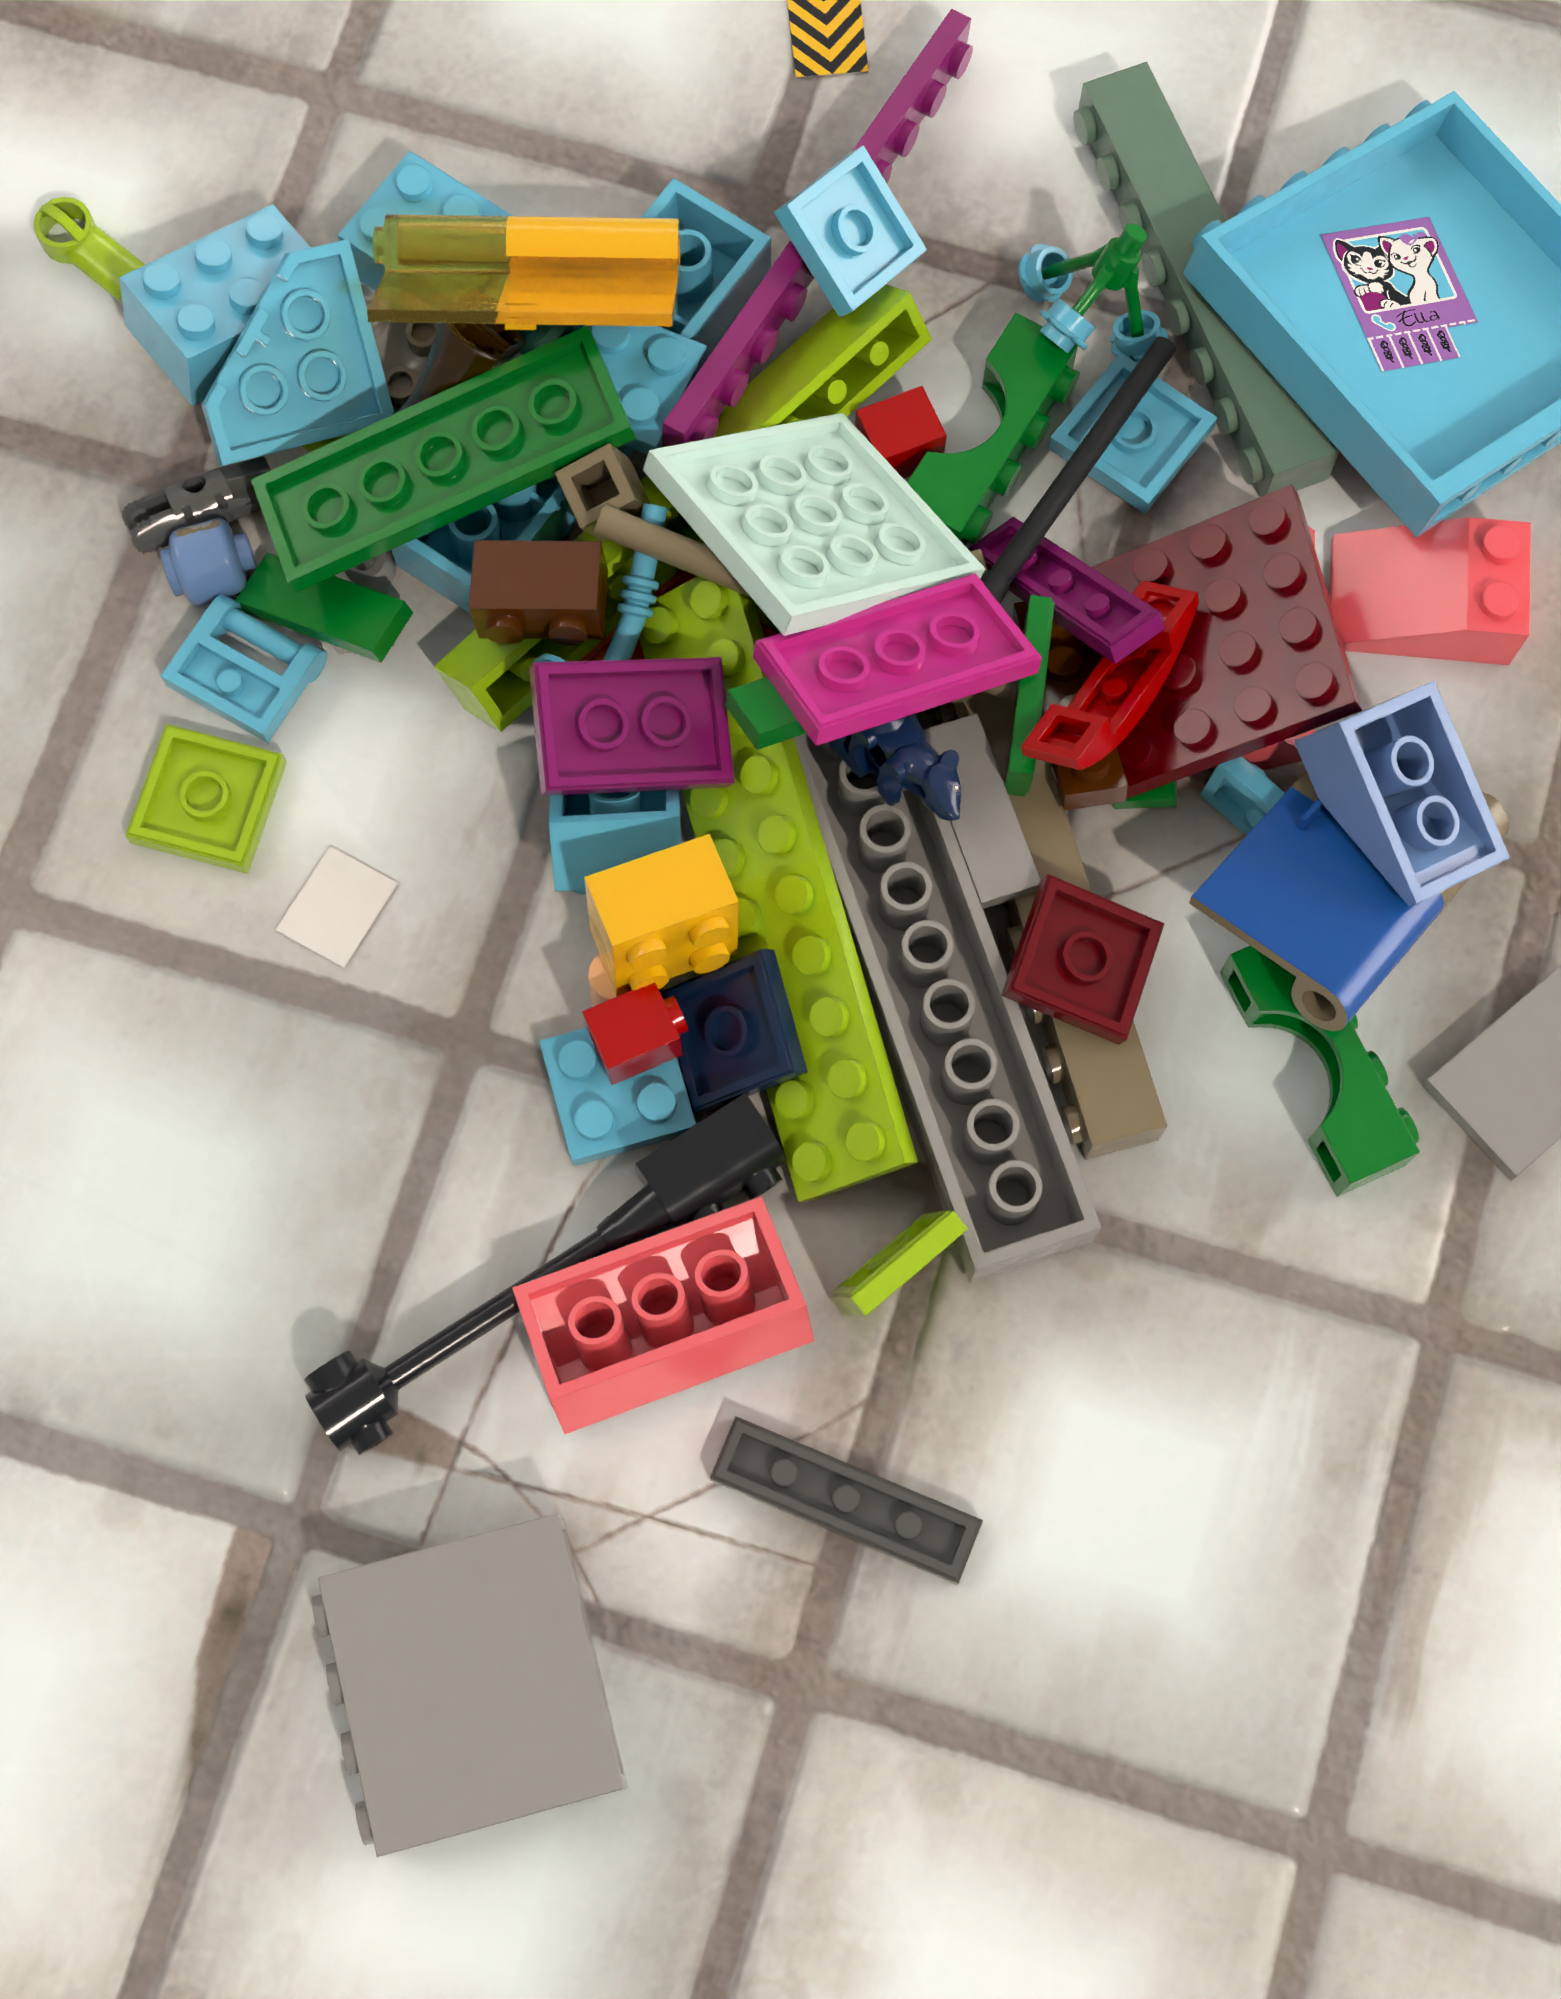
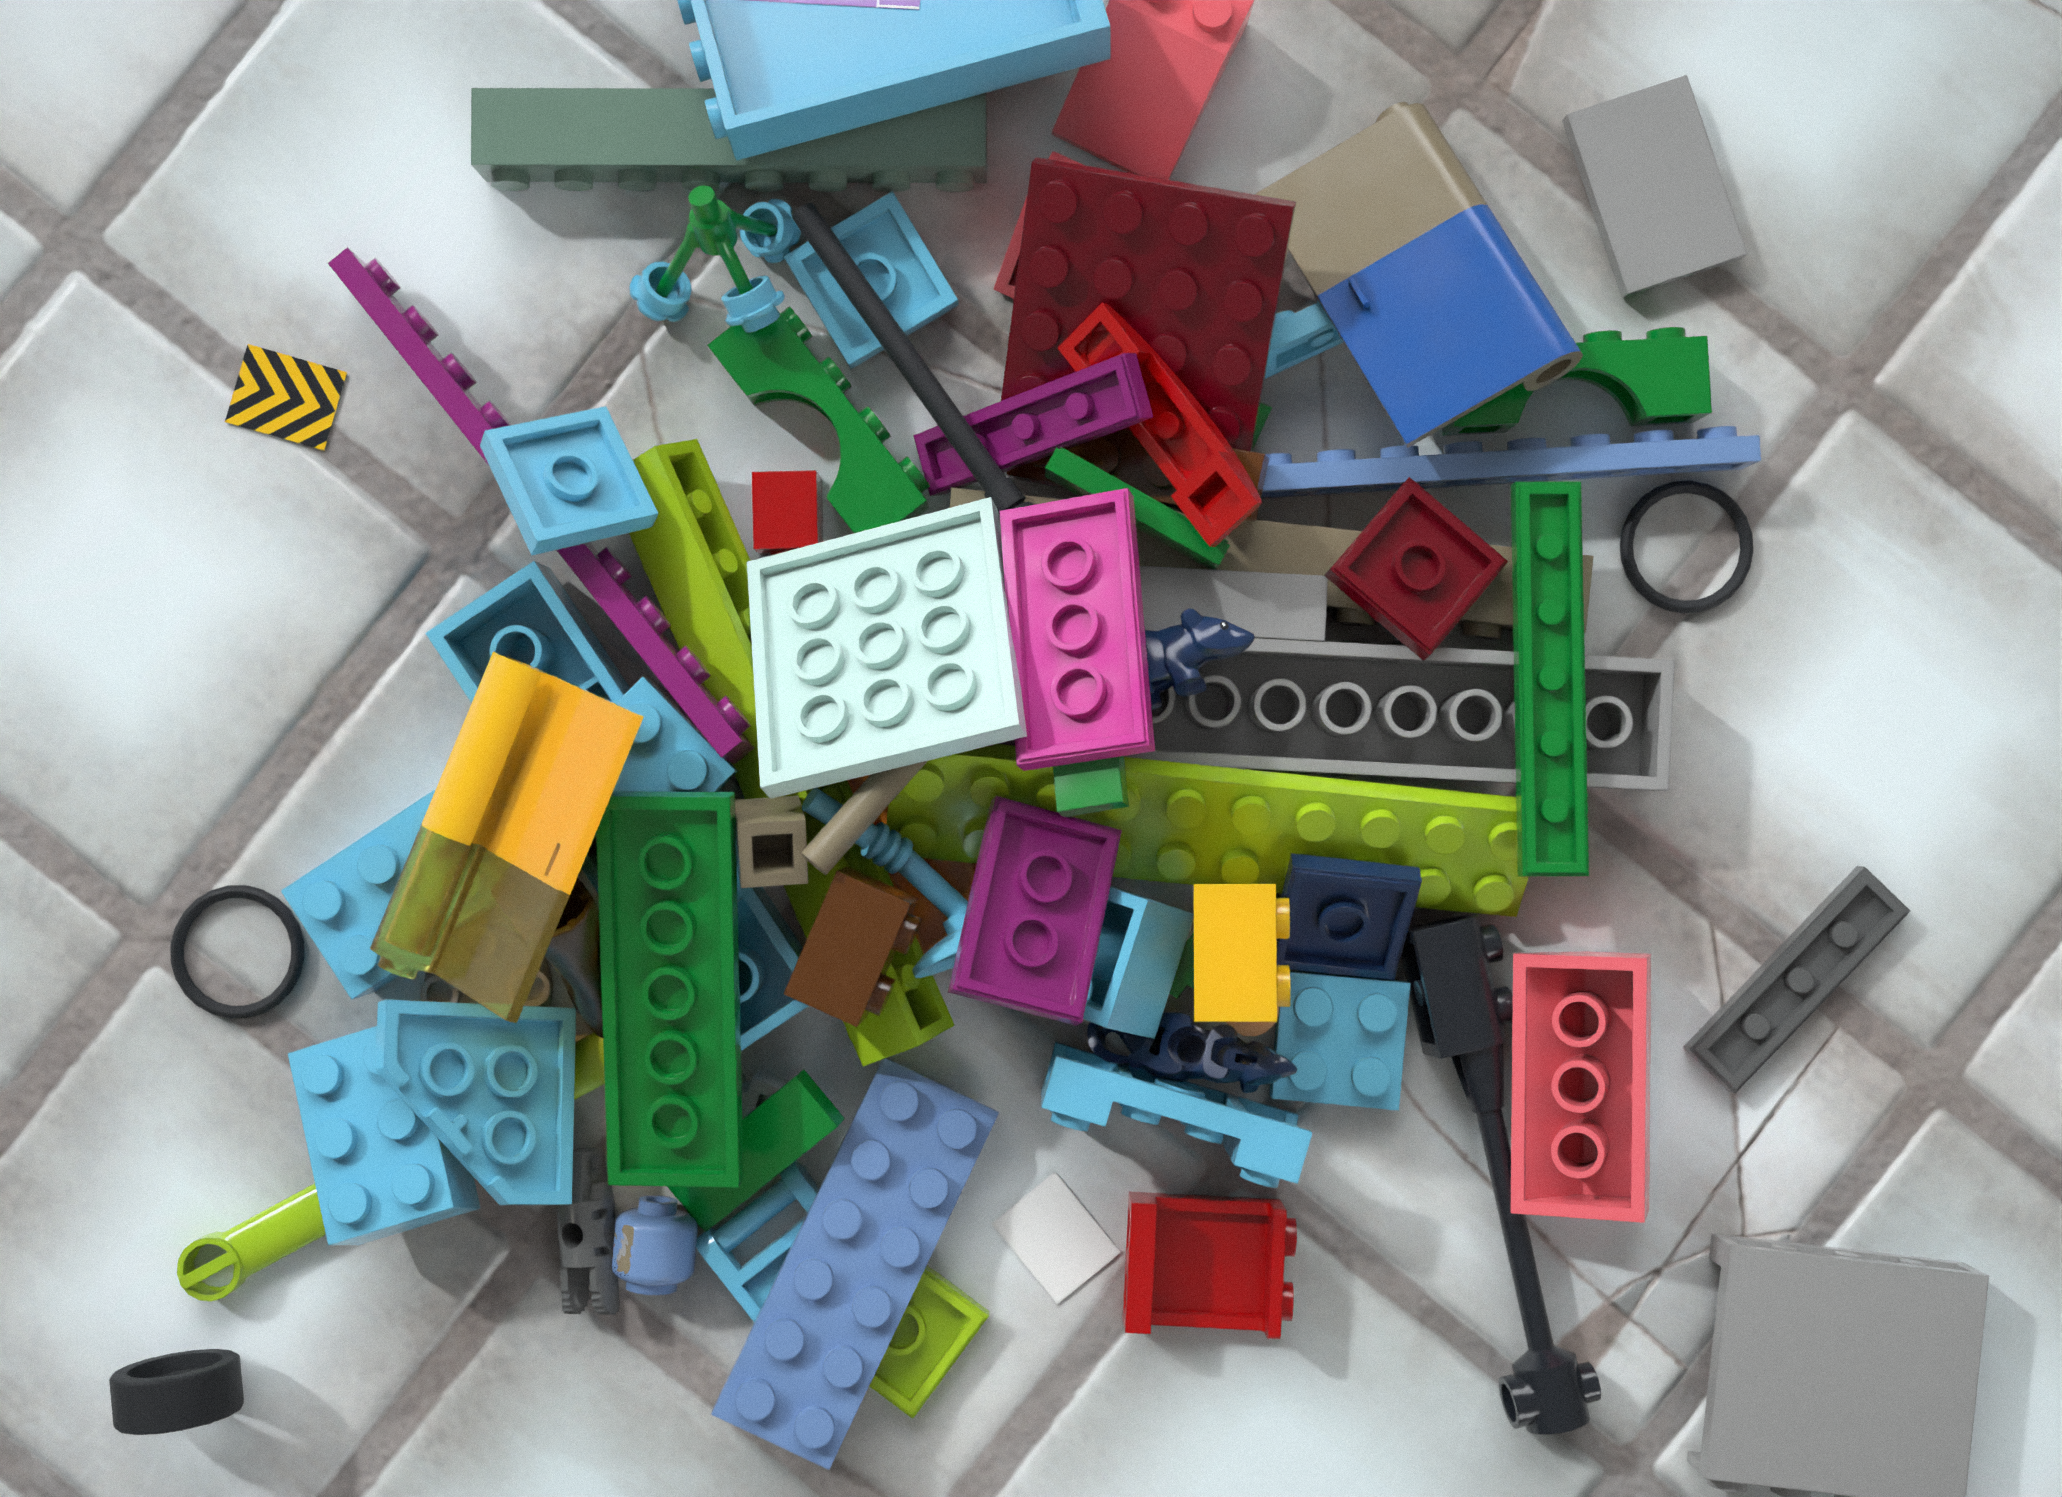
camera: 70 degrees left, 15 degrees up
red brick [582,983,688,1085] -> none
lime tile [829,1210,968,1316] -> none
medium blue slope [1294,680,1510,906] -> none
none -> black tyre [170,885,305,1019]
none -> medium blue plate [711,1058,999,1470]
none -> medium azure piece [1041,1042,1313,1188]
none -> dark blue animal [1087,1012,1297,1093]
none -> red panel [1122,1191,1297,1339]
none -> medium blue plate [1261,426,1761,499]
none -> green tile [1511,482,1589,877]
none -> black tyre [1620,480,1754,614]

